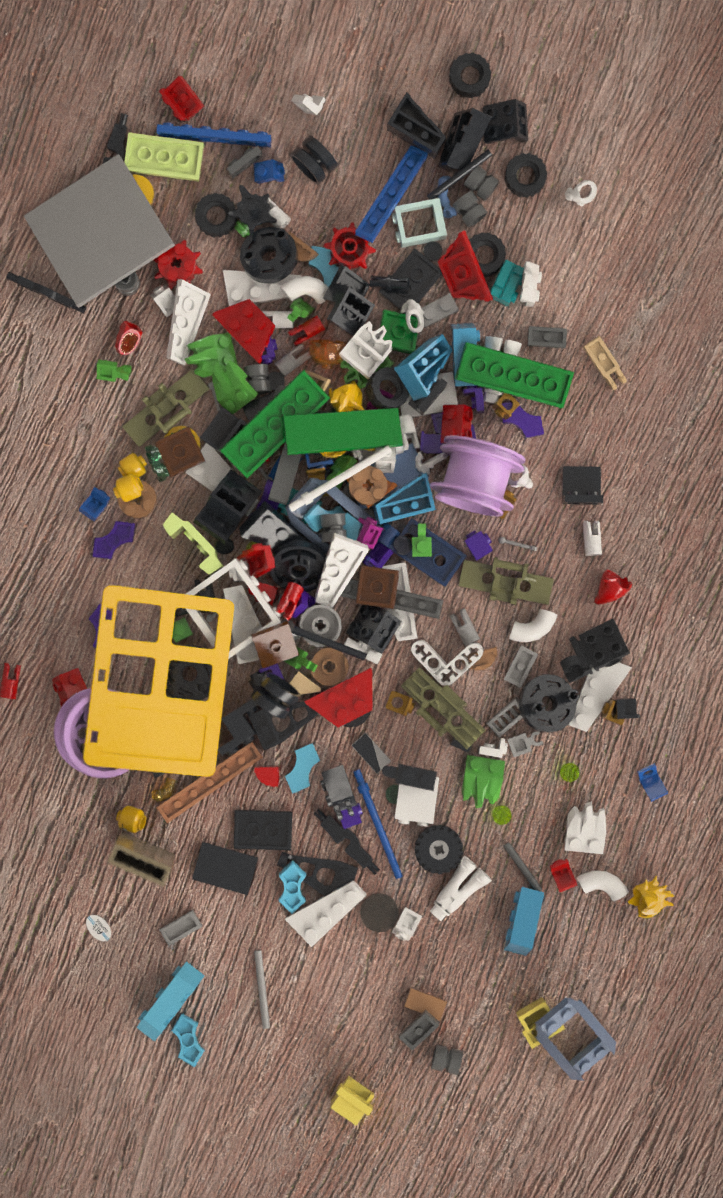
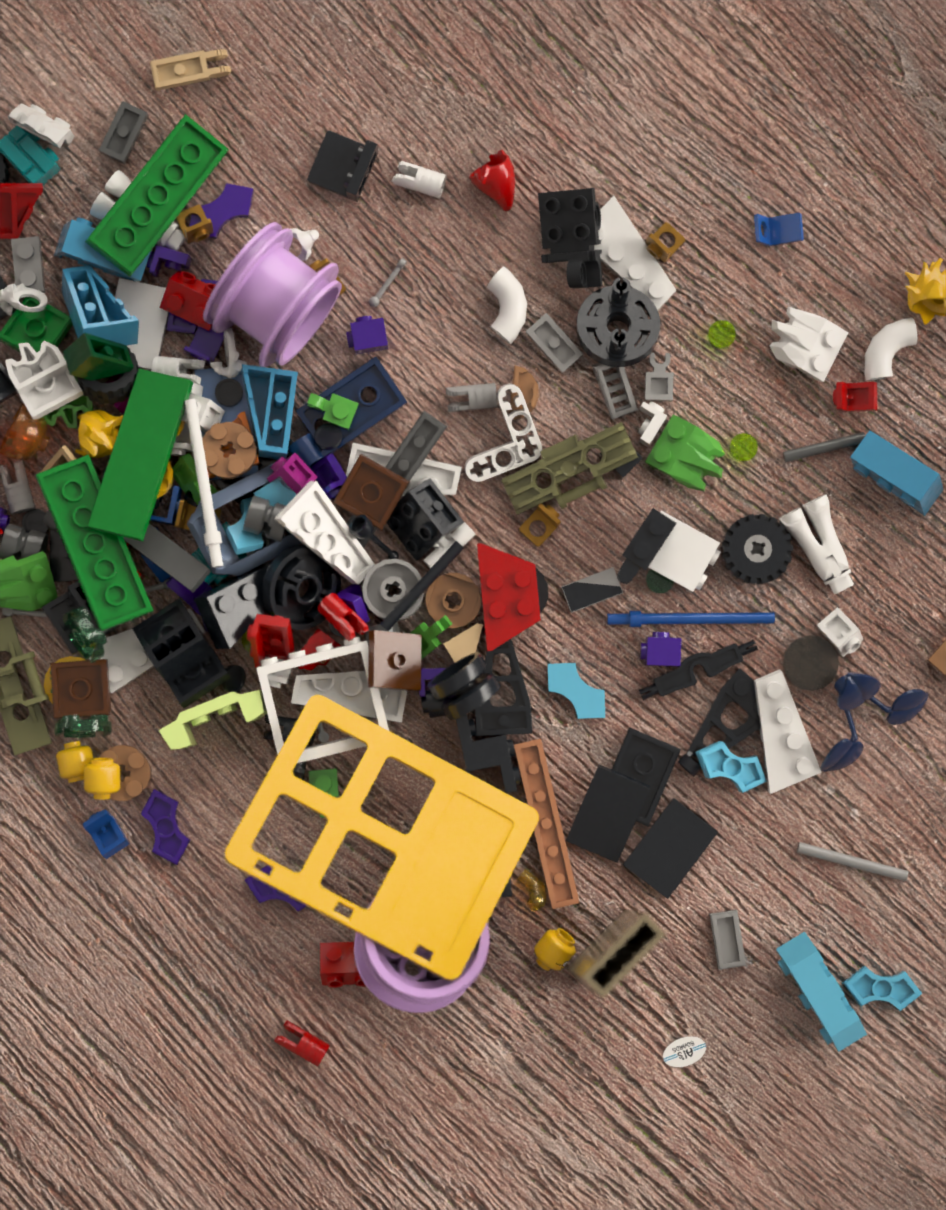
camera: 65 degrees left, 0 degrees up
black piece [166,645,212,701] -> none
red brick [254,766,280,787] -> none
hinge [320,765,357,821] -> none
black bracket [408,378,447,416] -> none
olive piece [459,557,554,605] -> none
black panel [613,698,640,719] -> none
none -> dark green slope [63,333,134,381]
none -> clear green plate [63,606,107,663]
none -> black piece [215,378,243,407]
none -> black hinge [349,515,399,559]
none -> black tile [566,764,651,863]
none -> dark blue plant [820,672,929,772]

